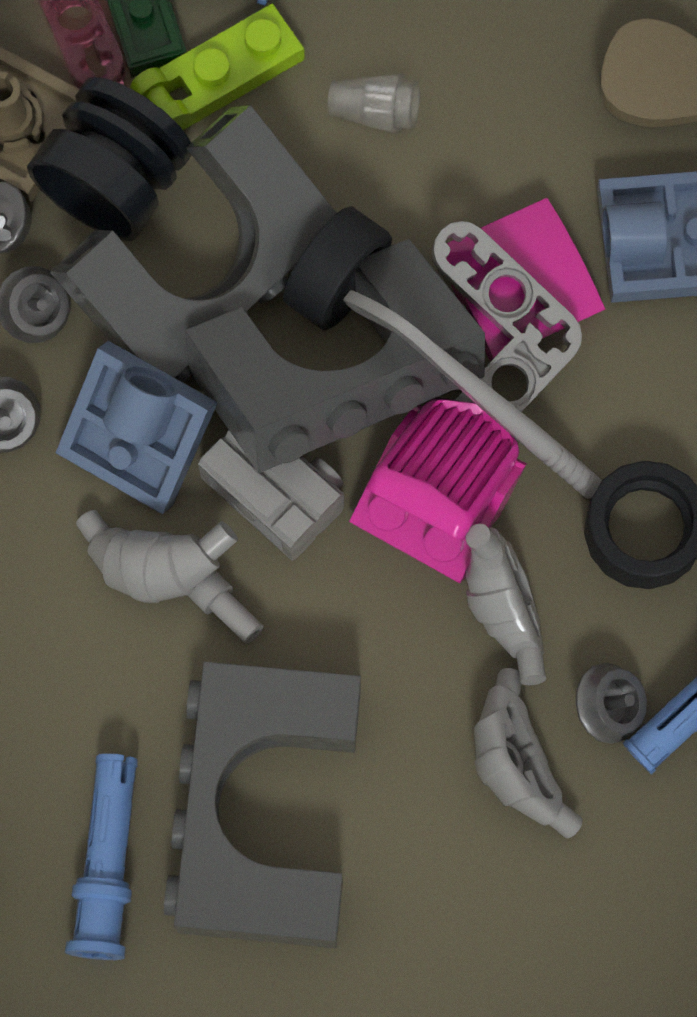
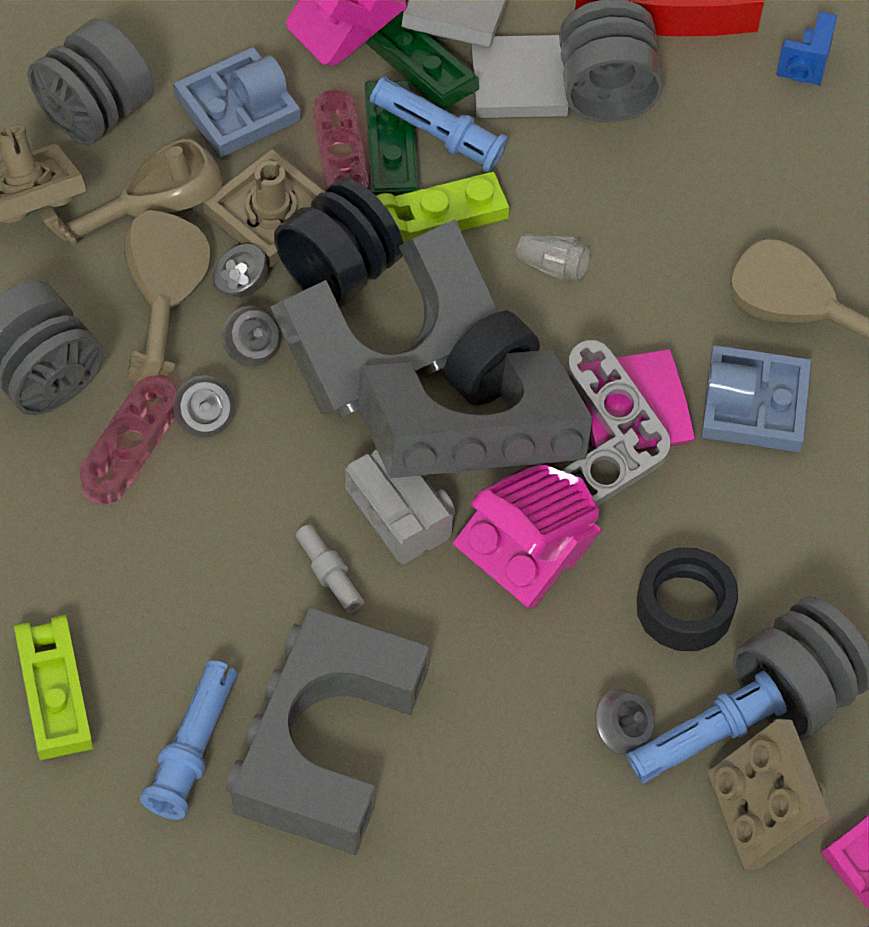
camera: 10 degrees right, 15 degrees down
sand blue plate [56,341,218,514] -> none
light grey piece [76,510,238,604] -> none
light grey piece [343,290,602,499] -> none
light grey piece [466,524,546,686] -> none
light grey piece [474,668,583,838] -> none

